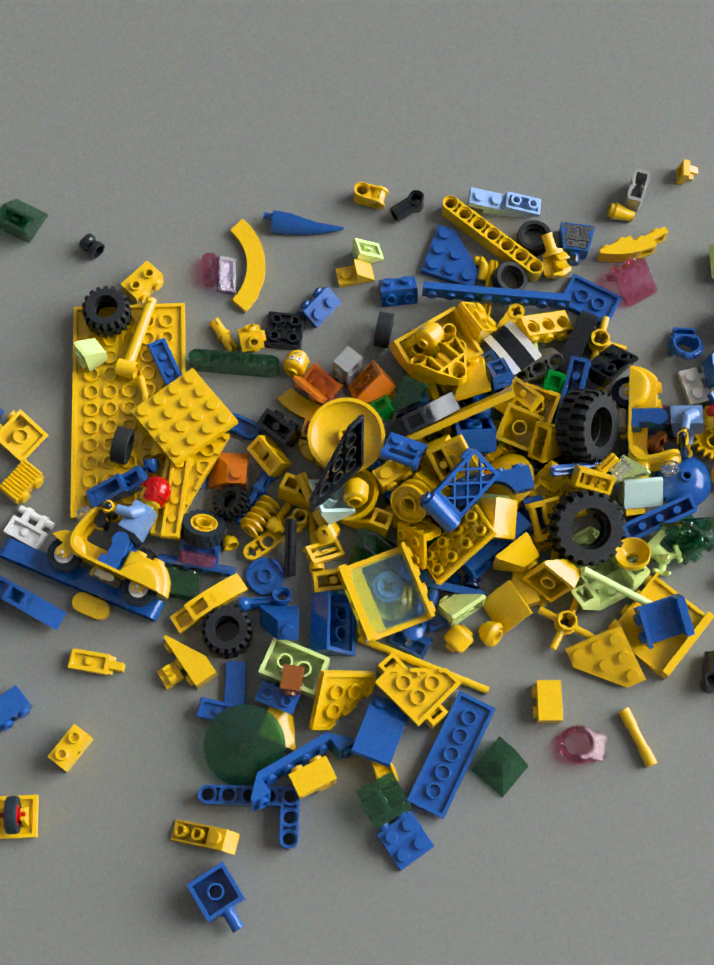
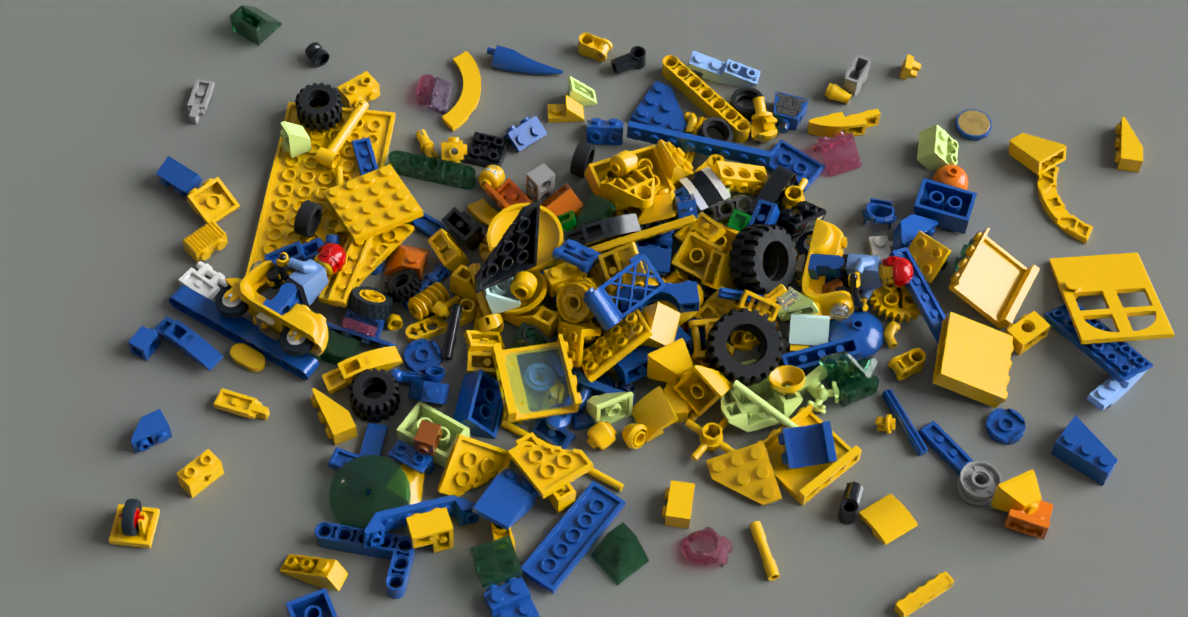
camera: 10 degrees right, 15 degrees down
yellow tile [157,661,185,690] -> none

